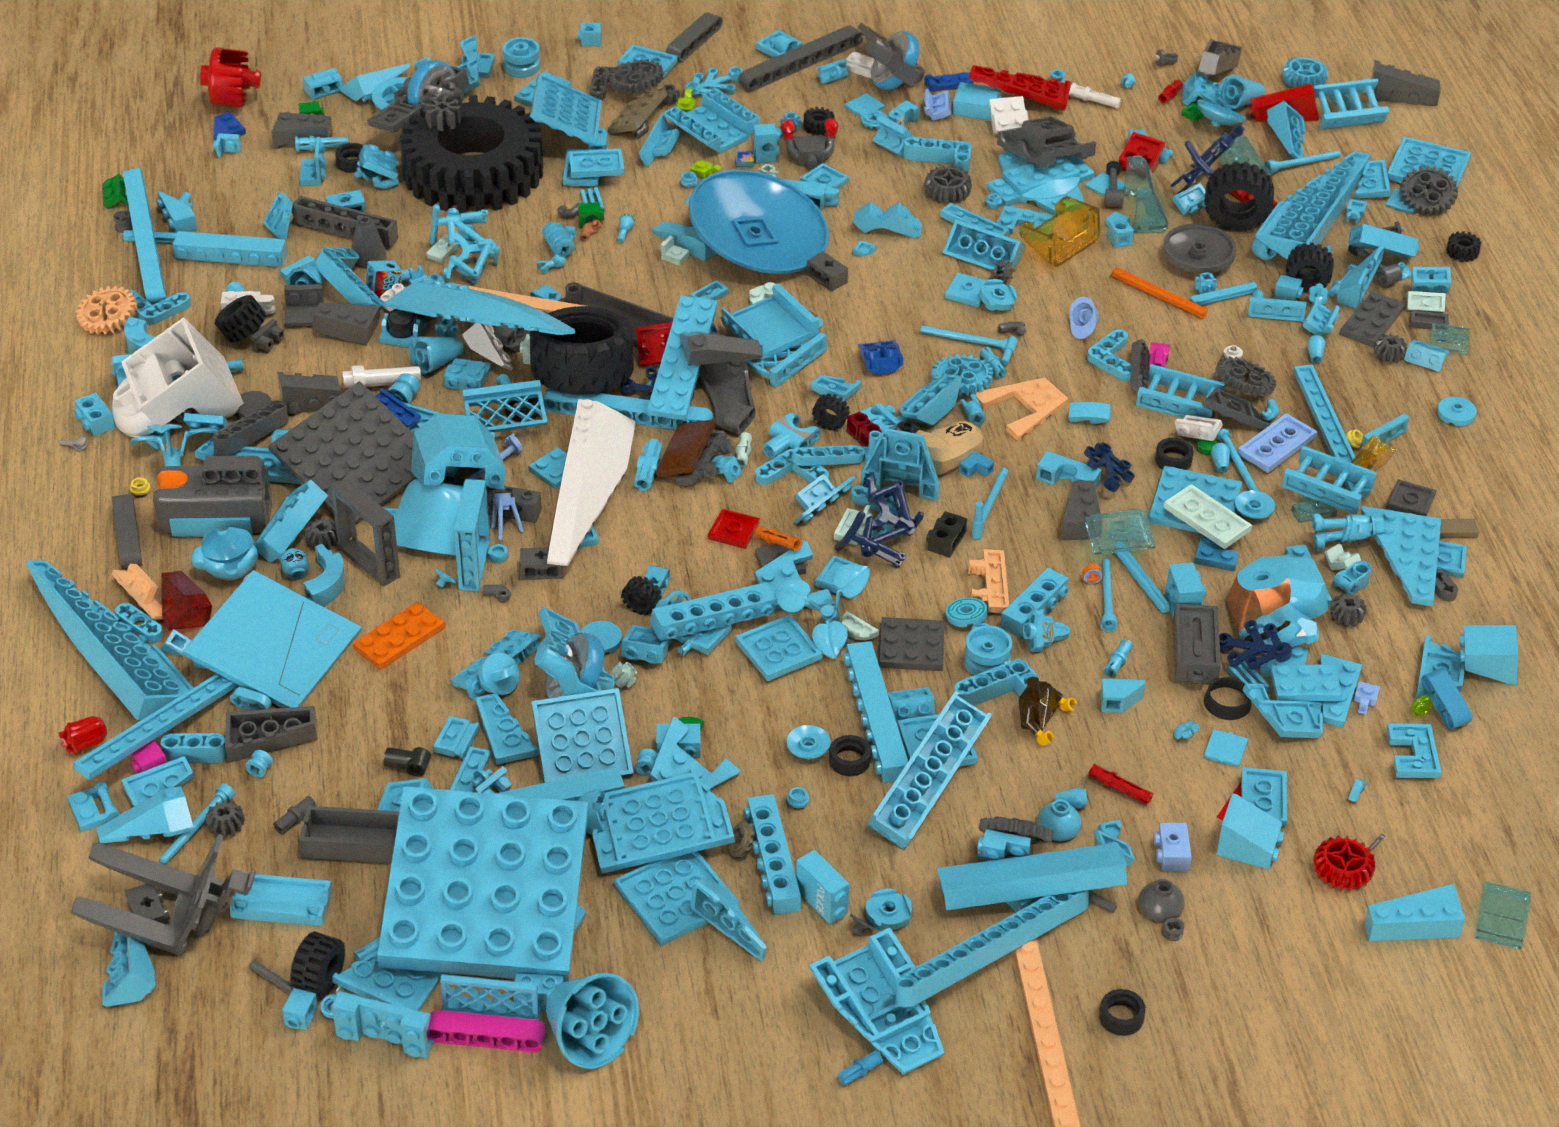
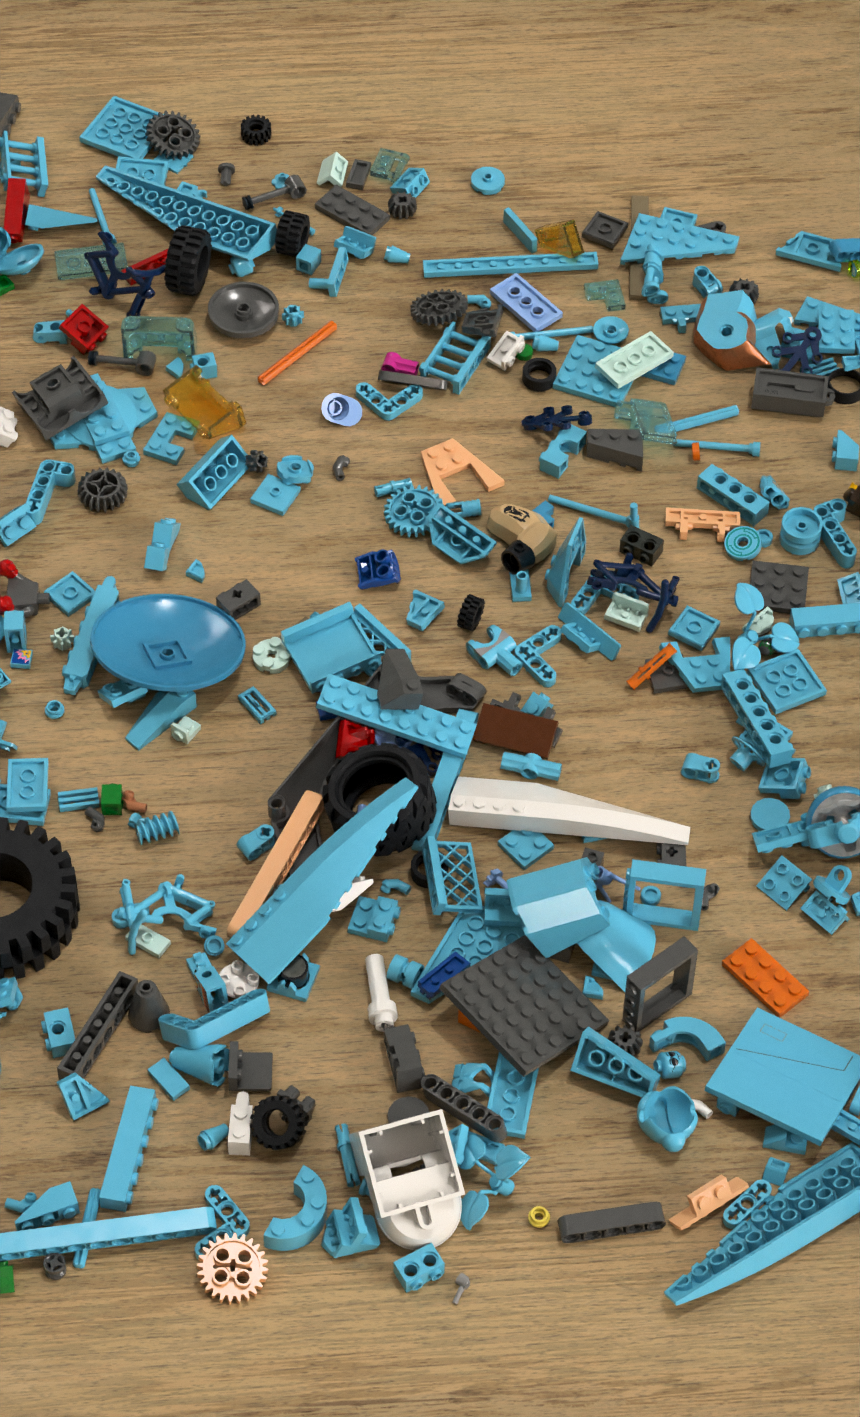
camera: 85 degrees left, 10 degrees up
dark grey piece [153,456,272,537] -> none
clear red wedge [161,571,212,631] -> none
dark grey wedge [313,302,380,346] -> none
medium azure cone [409,337,464,375] -> none
medium azure plant [435,568,457,588] -> none
medium azure arm [537,254,566,274] -> none
medium azure piece [617,214,635,243] -> none
black tyre [621,576,662,615] -> none
lime plate [690,160,722,178] -> none
red tile [708,509,760,549] -> none
light aqua pin [736,432,752,468] -> none
medium azure beam [791,445,865,466] -> none
hips [846,403,906,447] -> none
medium azure bar [920,326,1018,366] -> none
medium azure plate [940,203,1010,237] -> none
medium azure slope [1069,402,1111,425] -> none
medium azure piece [1085,172,1127,197] -> none
medium azure pin [1104,639,1133,678] -> none
medium azure brick [1165,562,1206,617] -> none
medium azure bracket [1172,183,1205,216] -> none
medium azure axle [1190,282,1258,305] -> none
white plate [1224,345,1243,359] -> none
medium azure fence [1282,446,1377,515] -> none
medium azure plant [1308,283,1328,304] -> none
light aqua bracket [1324,544,1361,570] -> none
medium azure wedge [1335,246,1384,309] -> none
light yellow plate [1346,429,1364,448] -> none
medium azure slope [1348,224,1419,258] -> none
light blue plate [1354,682,1380,715] -> none
medium azure brick [1411,267,1451,294] -> none
medium azure slope [1459,625,1518,685] -> none

